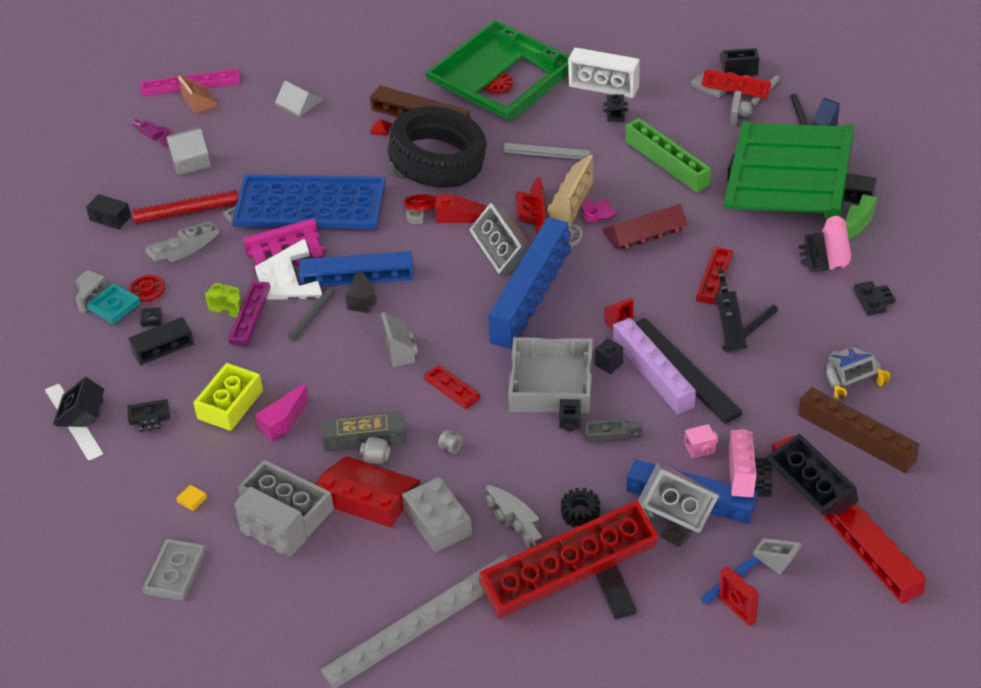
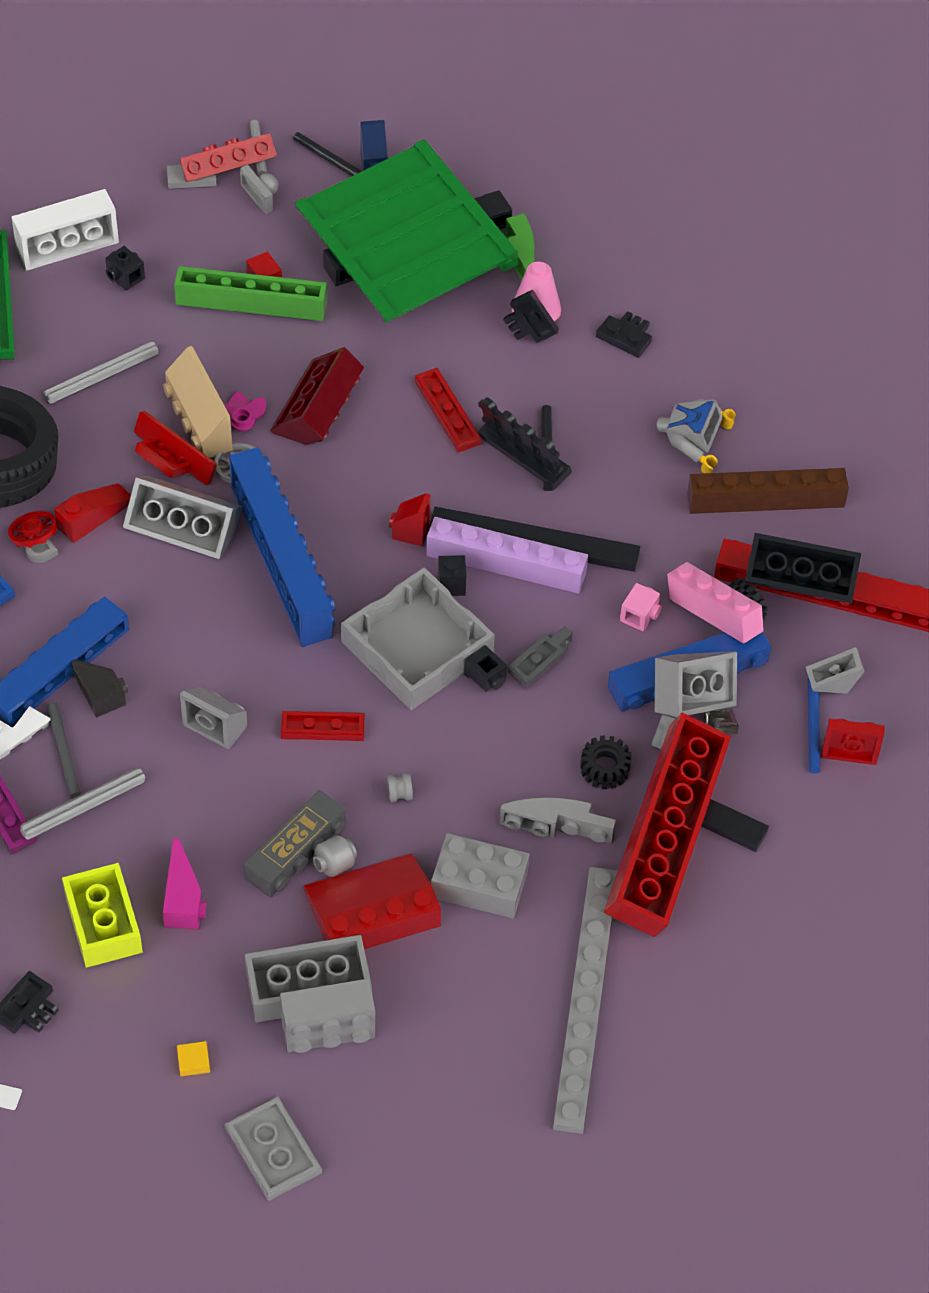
camera: 50 degrees left, 10 degrees up
black slope [720,48,759,76] -> none
none -> light grey axle [20,768,146,839]
none -> red brick [246,251,282,278]

